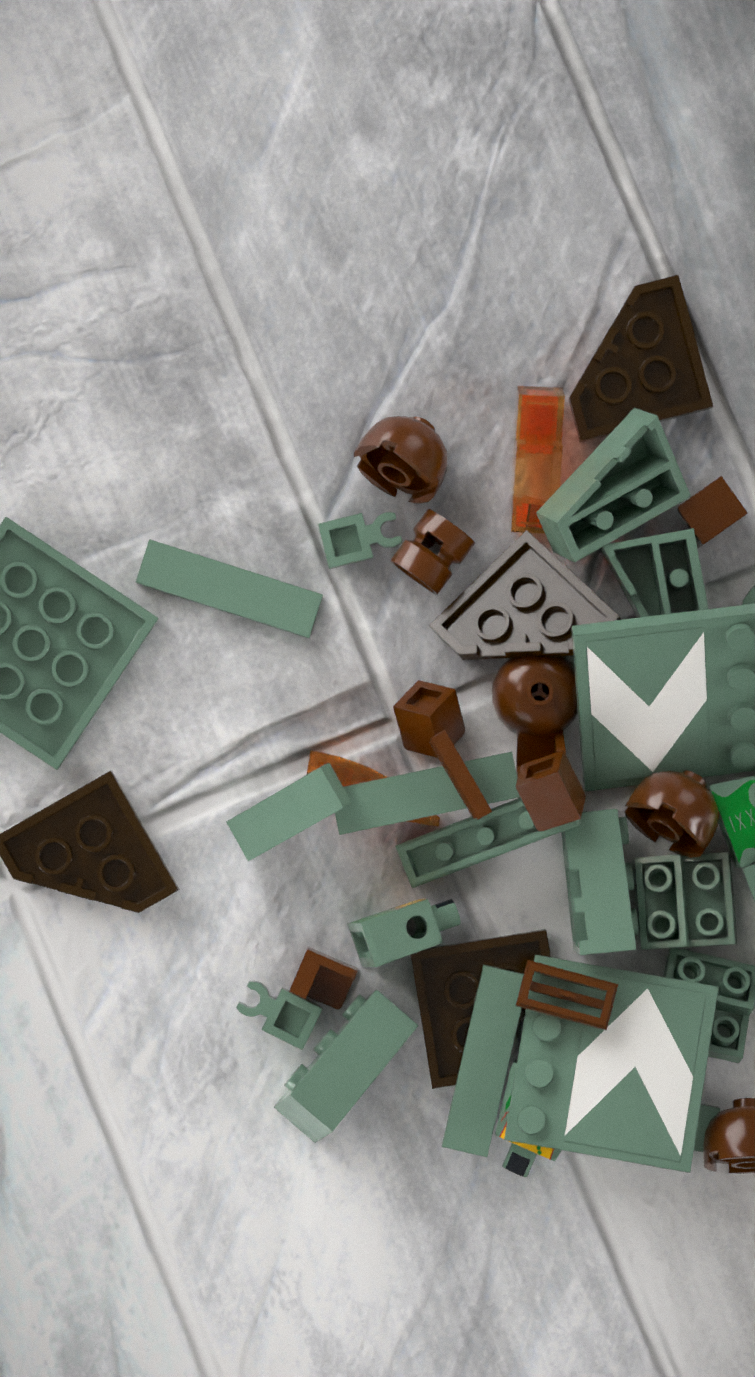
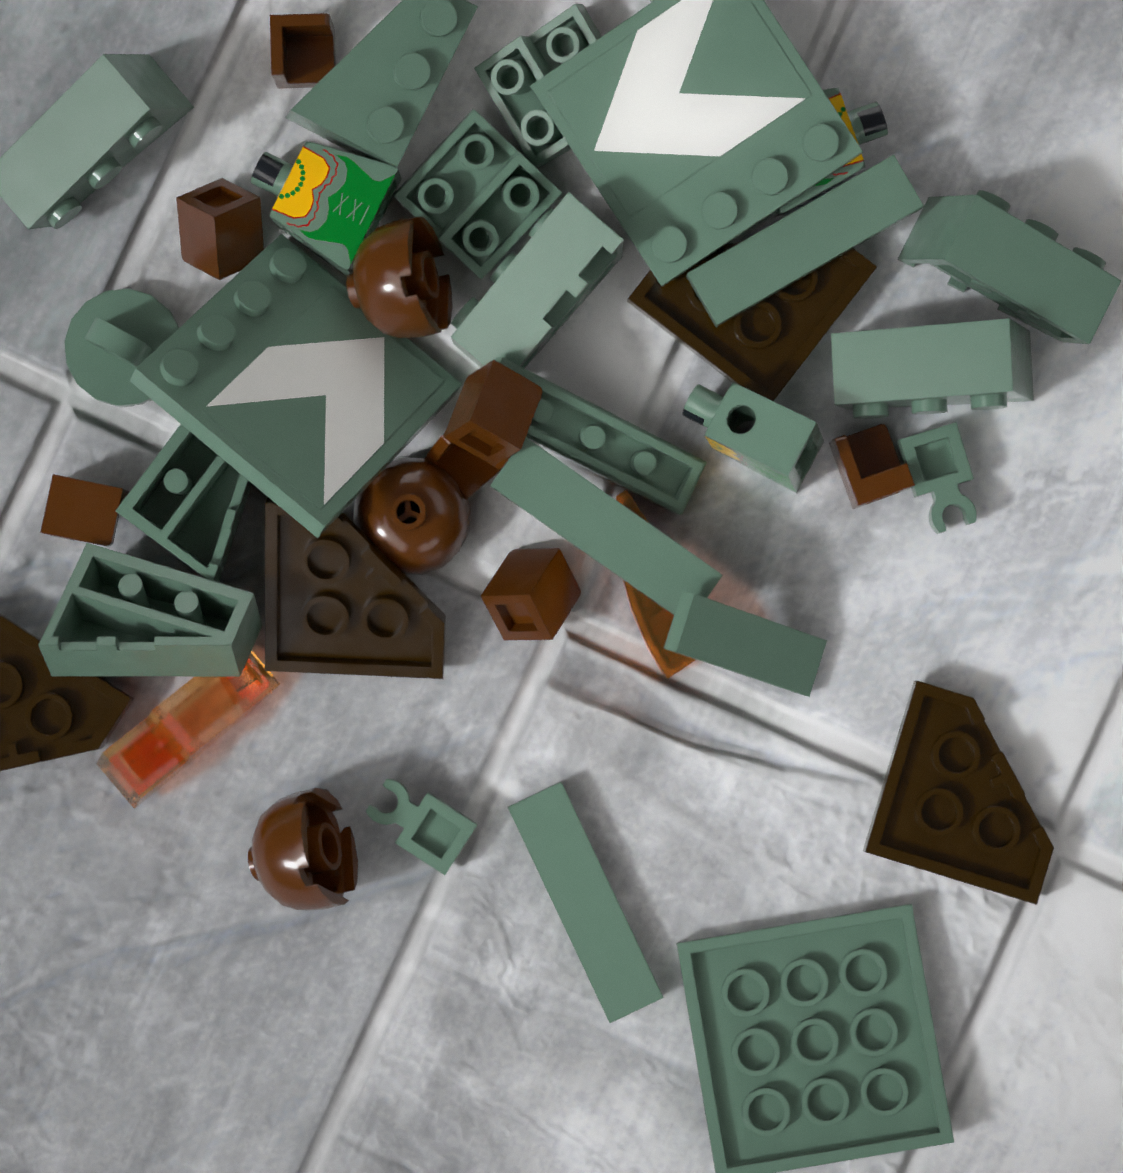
camera: 125 degrees left, 0 degrees up
reddish brown wheel [390,508,475,595] -> none
reddish brown tile [429,730,492,820] -> none
reddish brown tile [515,960,618,1031] -> none
none -> sand green wedge [897,190,1122,344]

